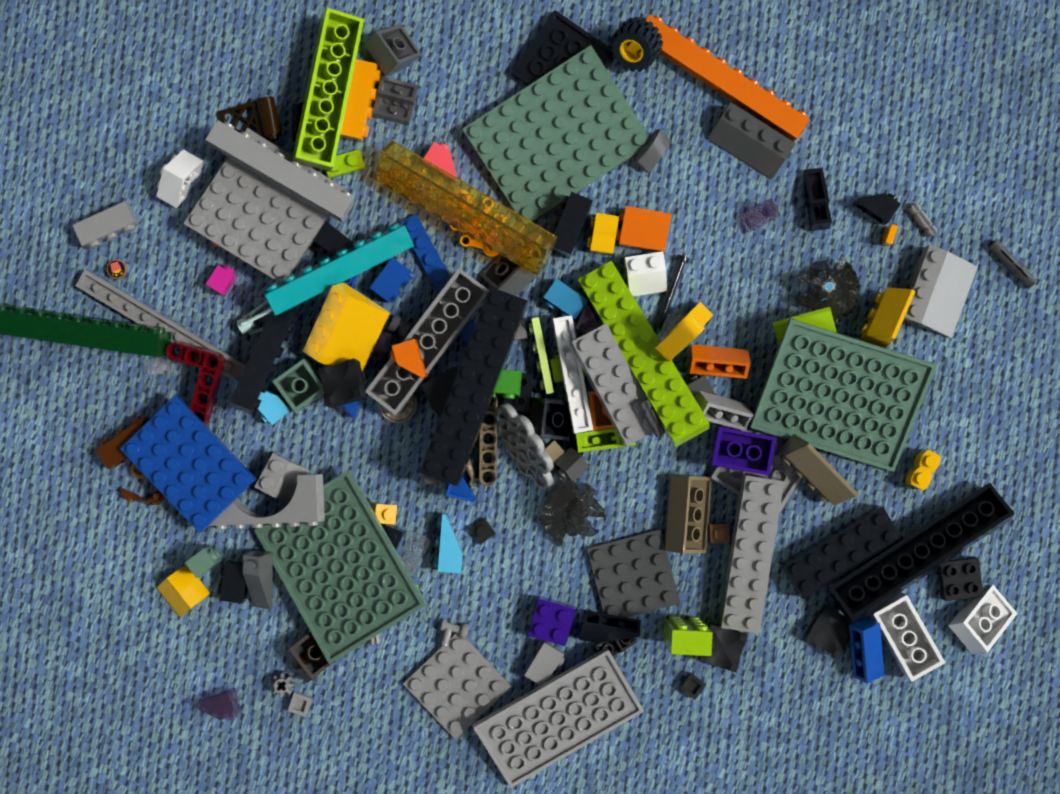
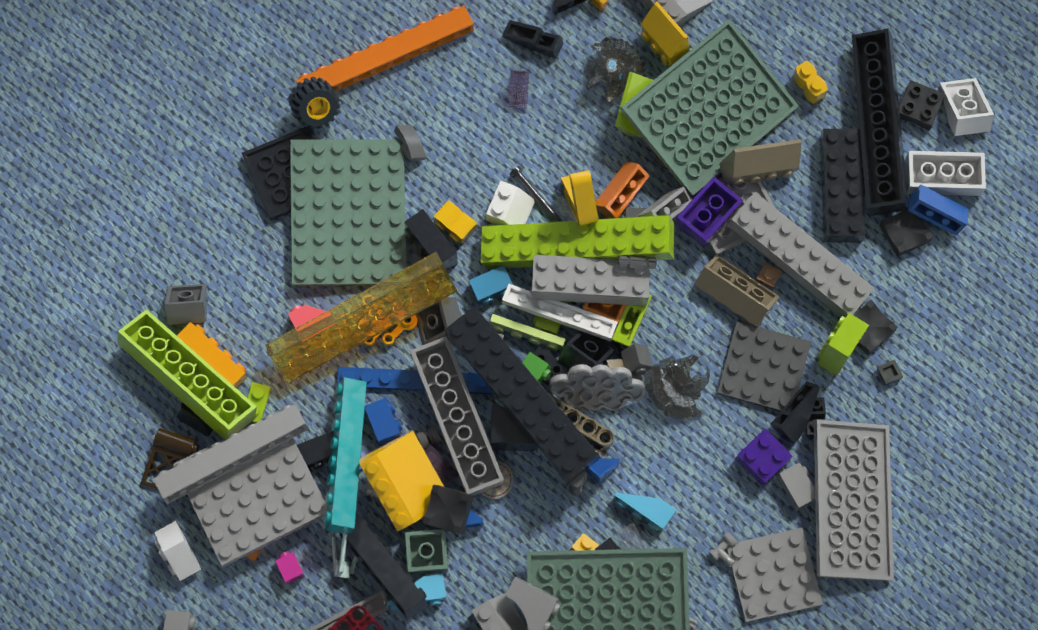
camera: 55 degrees left, 15 degrees down
flat silver slope [372,76,419,125] -> none
orange slope [390,339,428,378] -> none
pearl dark grey plate [469,518,496,545] -> none
clear purple slope [575,303,598,335] -> none
orange brick [615,206,671,253] -> none
dark grey slope [708,102,796,180] -> none

